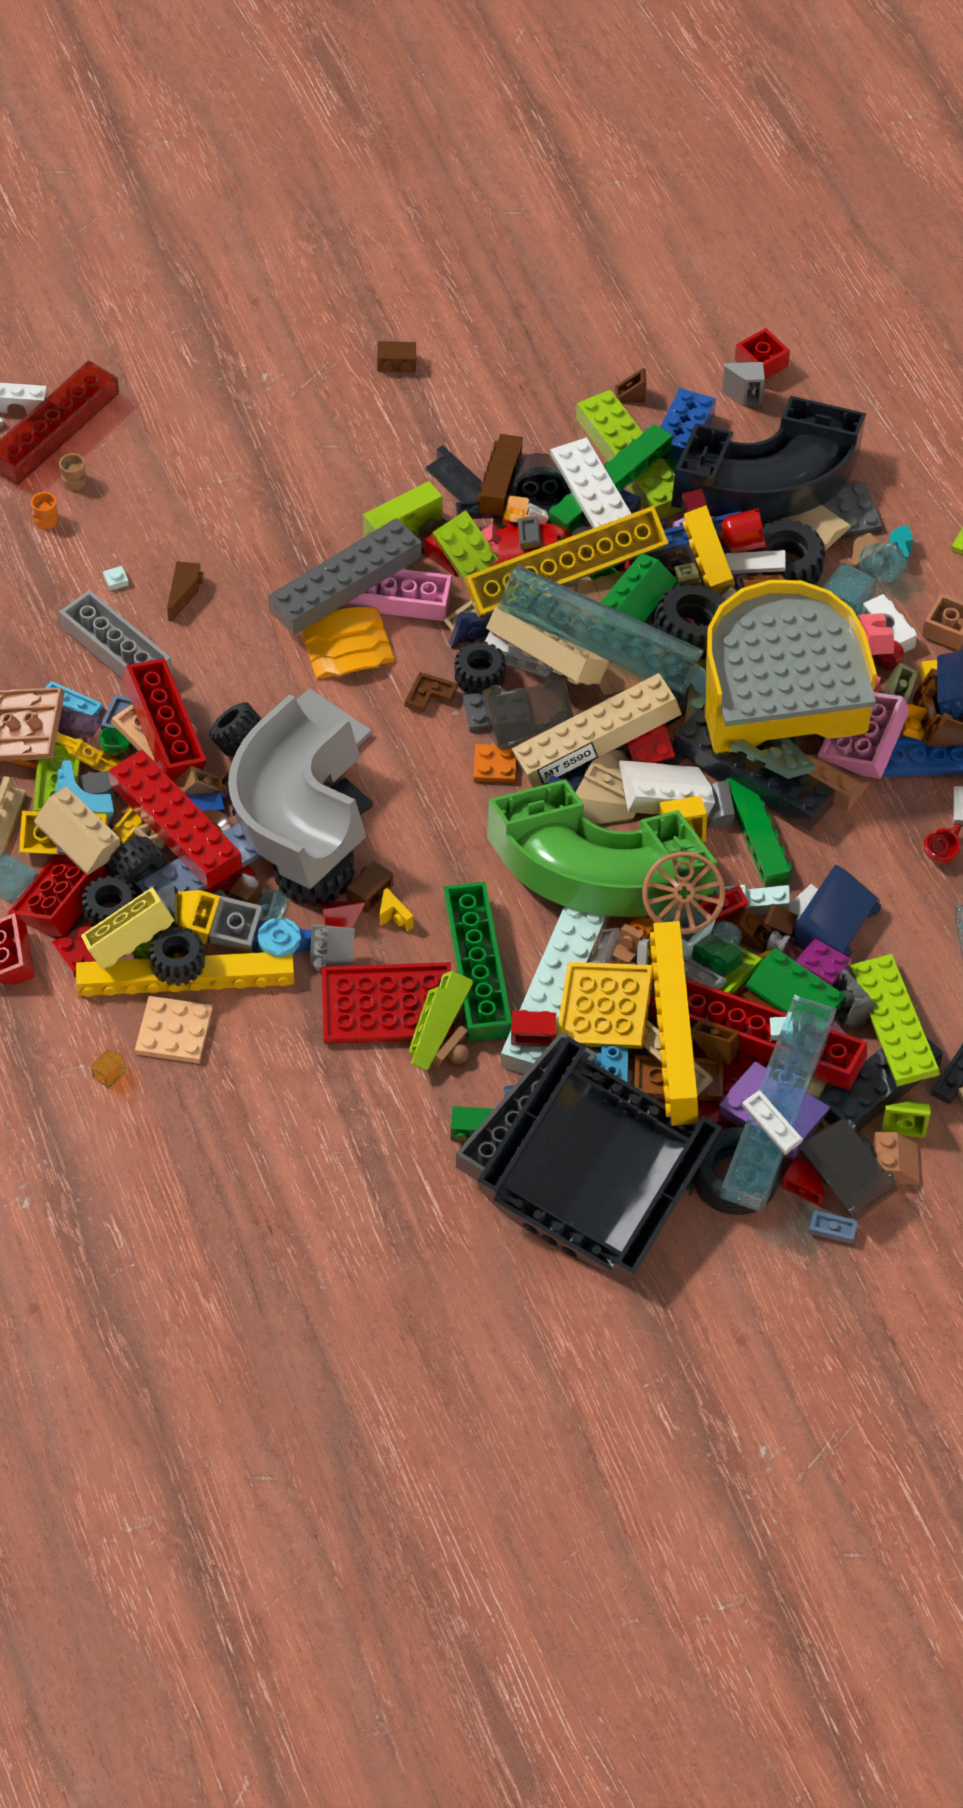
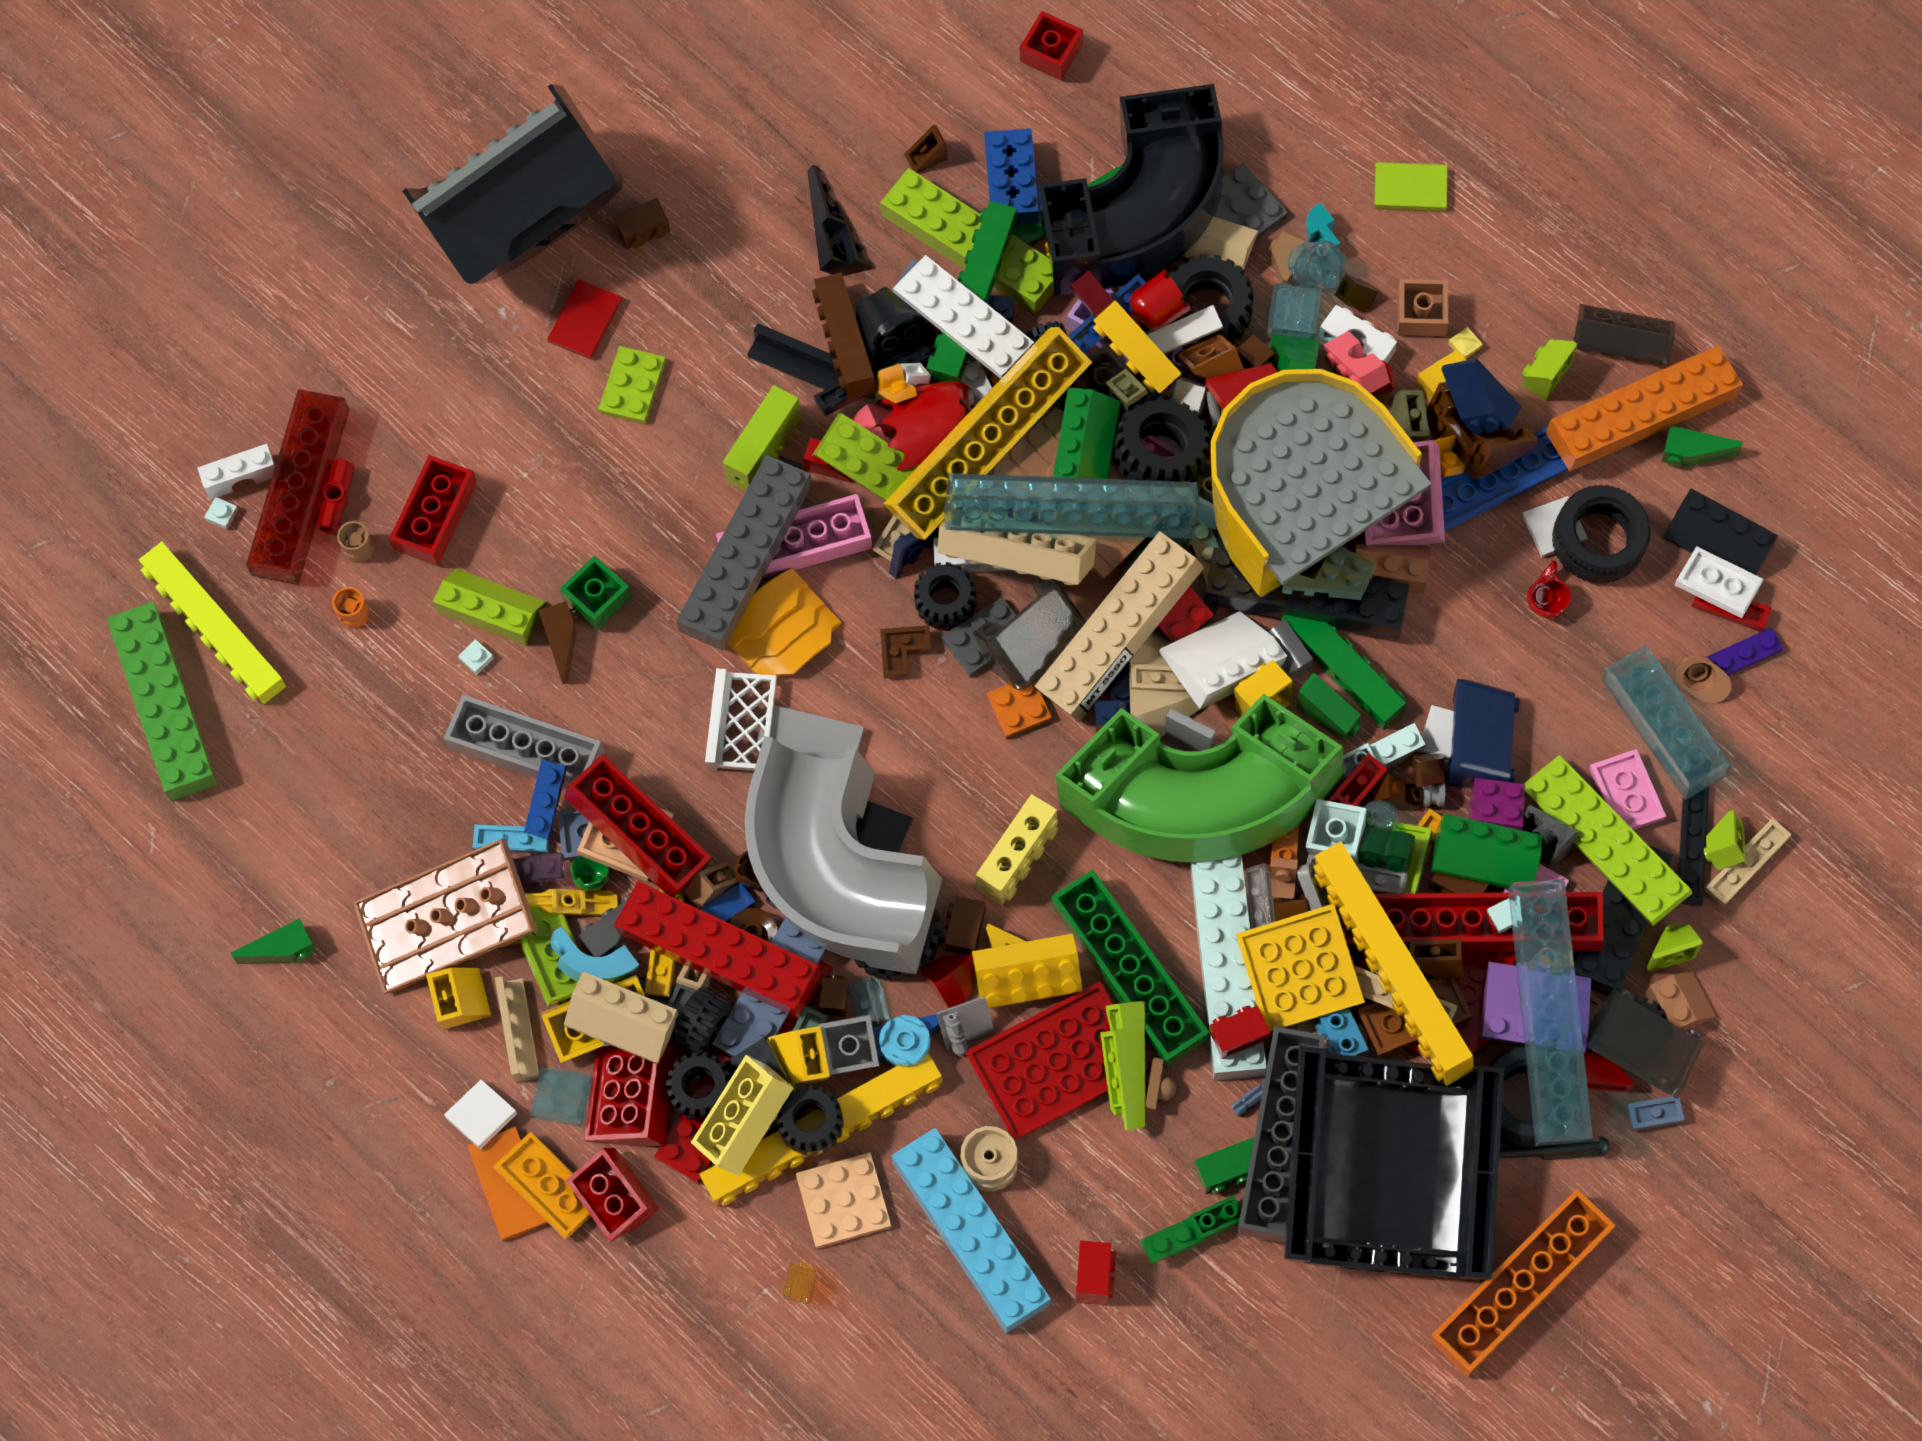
camera: 20 degrees left, 15 degrees up
black tyre [209,702,262,756] -> none
clear smoke slope [417,518,449,538] -> none
dark grey tile [518,517,541,550] -> none
nougat piece [642,851,725,934] -> none
light grey slope [722,362,765,406] -> none
white tile [742,1090,803,1155] -> none
none -> red piece [316,458,355,534]
none -> red brick [389,455,477,566]
none -> black piece [402,84,623,284]
none -> lime slope [433,568,546,645]
none -> blue plate [524,759,568,839]
none -> red tile [547,279,622,359]
none -> green brick [560,555,632,631]
none -> lime plate [598,346,666,424]
none -> white fence [705,668,777,771]
none -> black wedge [807,165,873,276]
none -> medium azure brick [892,1128,1051,1334]
none -> tan wheel [960,1126,1018,1192]
none -> yellow brick [972,933,1083,1008]
none -> light yellow brick [975,794,1059,906]
none -> red brick [1076,1240,1116,1305]
none -> green slope [1140,1196,1241,1265]
none -> light grey tile [1165,709,1215,752]
none -> green slope [1296,673,1361,742]
none -> dark brown panel [1335,274,1379,312]
none -> orange brick [1429,1189,1616,1378]
none -> pearl dark grey bar [1499,1136,1611,1160]
none -> bright pink plate [1589,749,1666,830]

